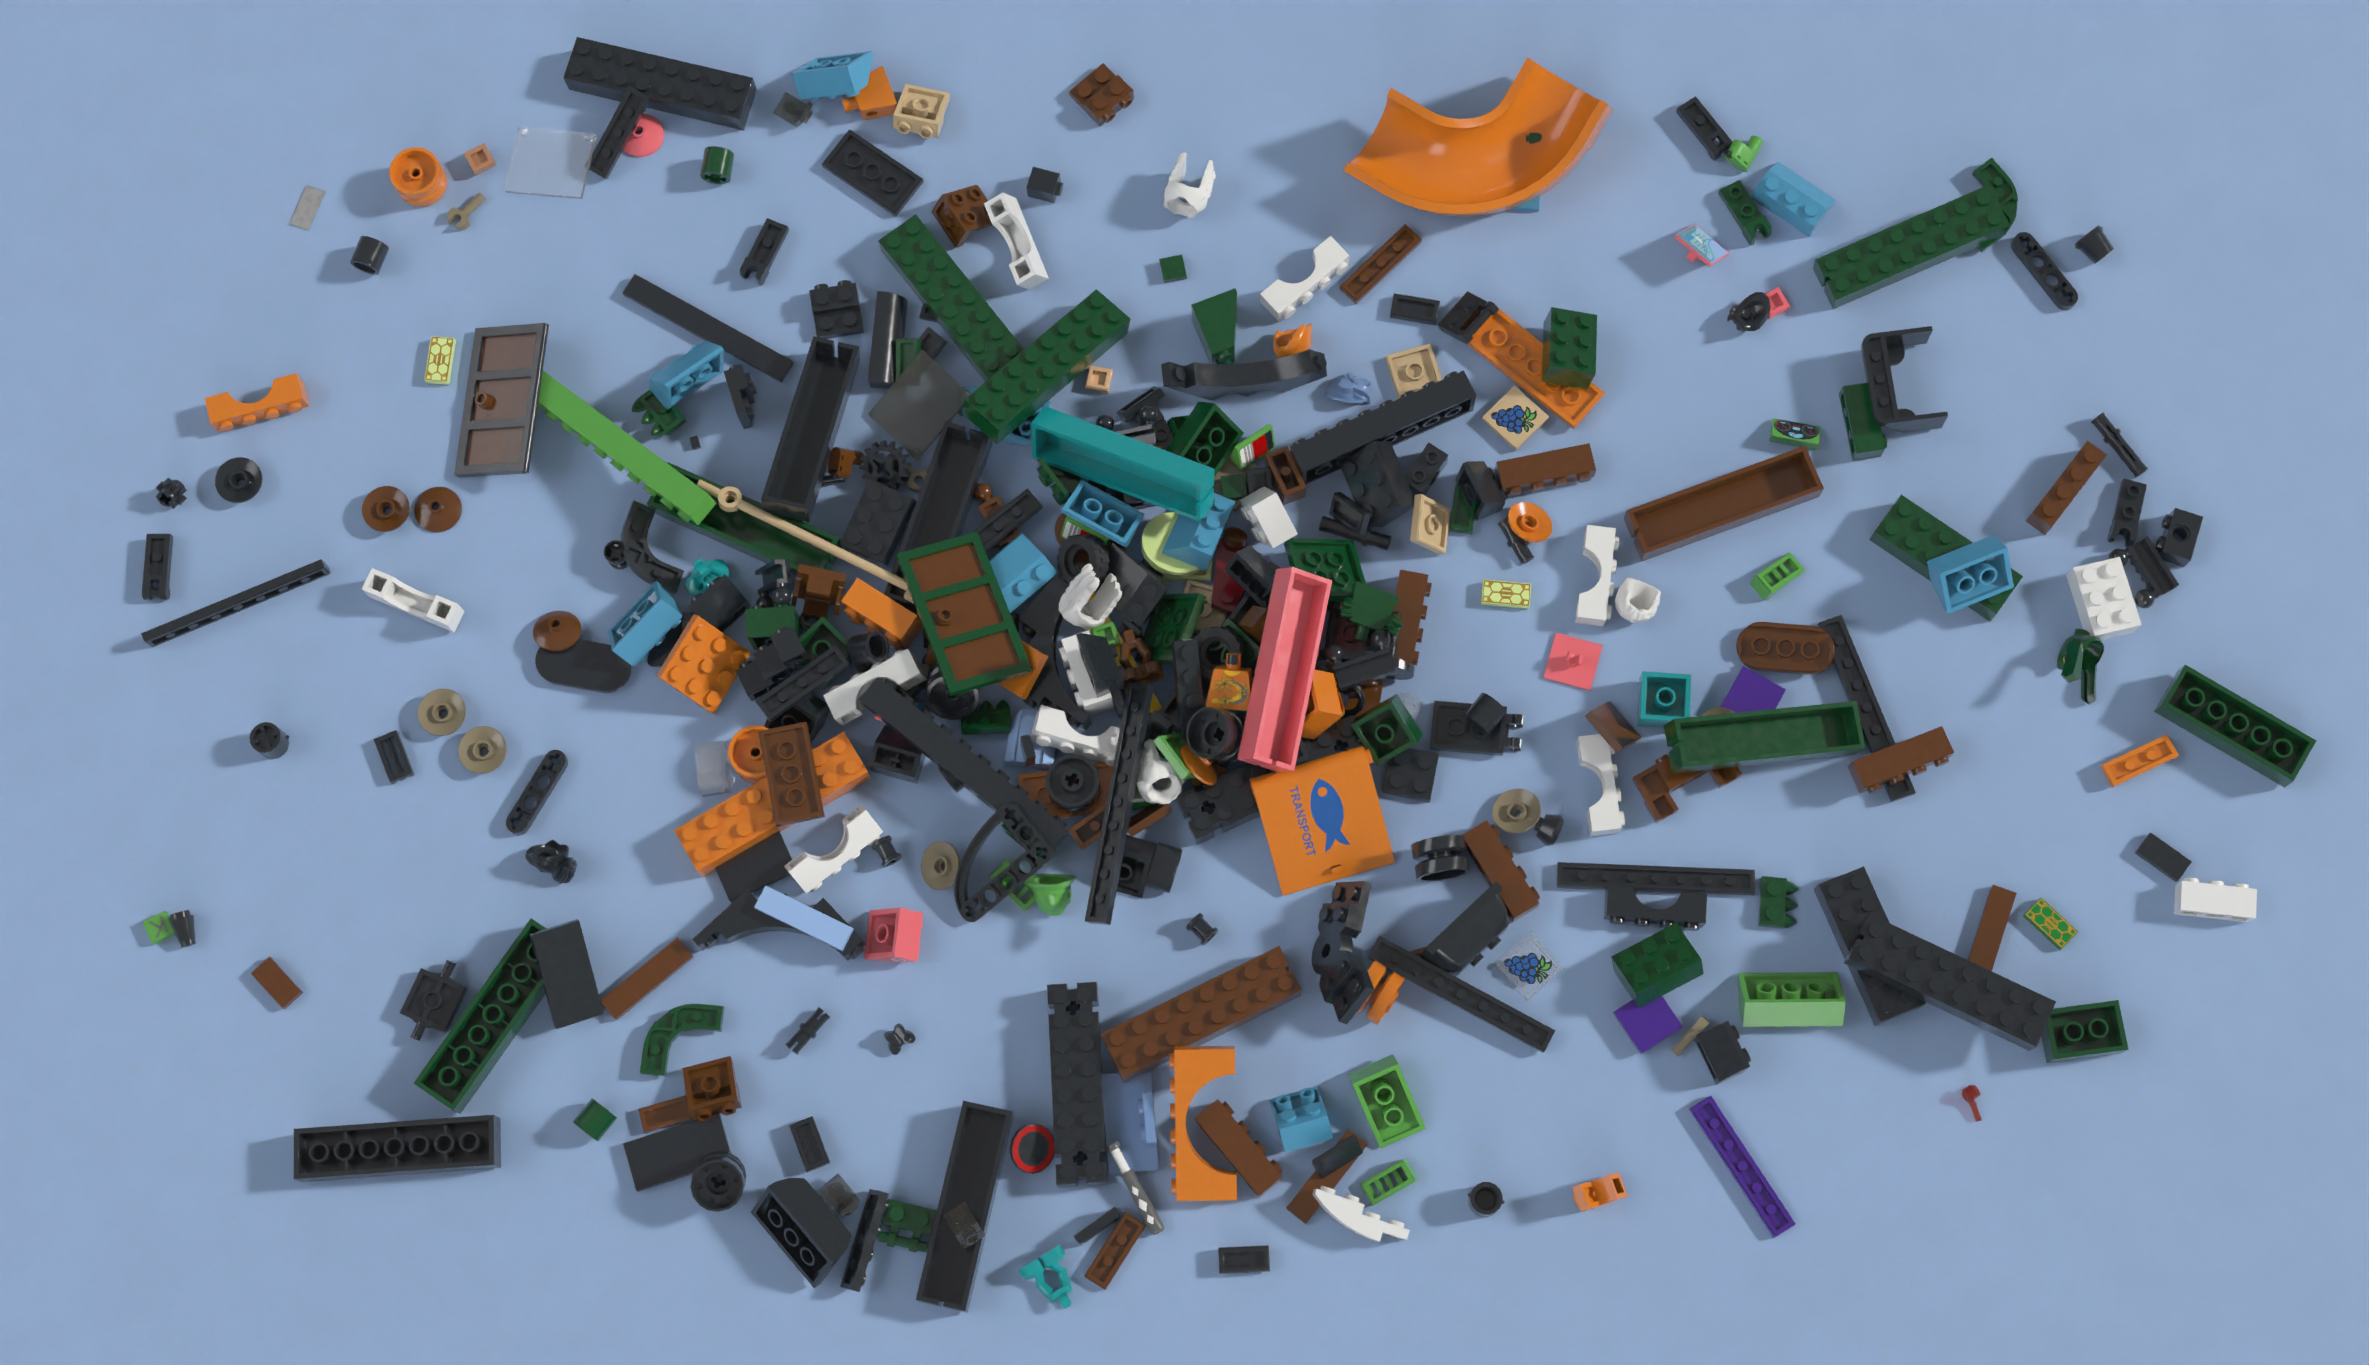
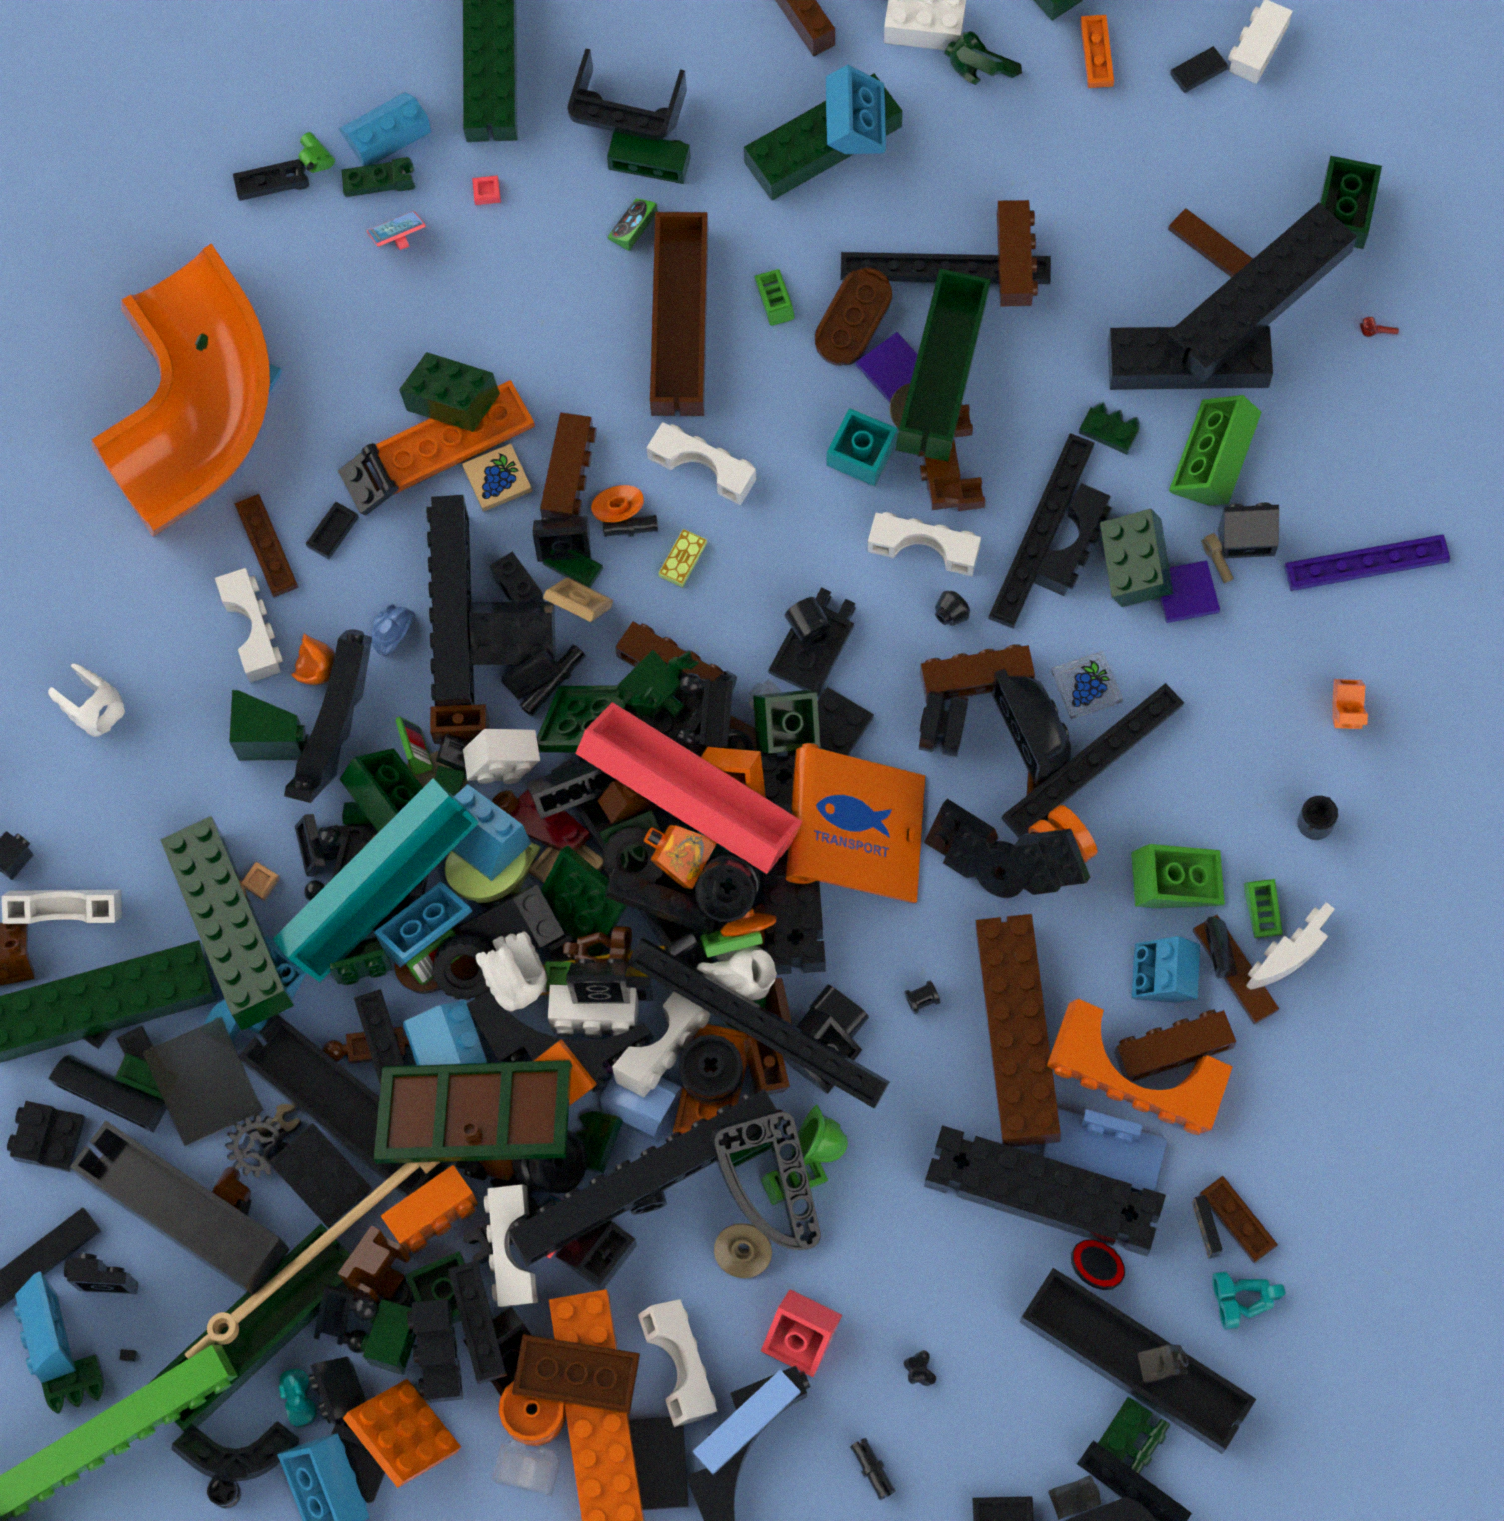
camera: 70 degrees left, 5 degrees down
black piece [846,631,889,666] -> none
black bush [871,835,902,868] -> none
black tile [1020,734,1036,767] -> none
dark grey piece [1105,1141,1164,1235] -> none
dark green tile [1159,254,1187,283] -> none
black plate [1218,1245,1270,1274] -> none
tan tile [1385,343,1442,399] -> none
dark tan dish [1492,789,1541,833] -> none
coral piece [1543,633,1603,691] -> none
reddish brown tile [1585,701,1642,753] -> none
white hair [1615,578,1661,623] -> none
black hat [1727,292,1771,332] -> none
green tile [2023,898,2078,950] -> none

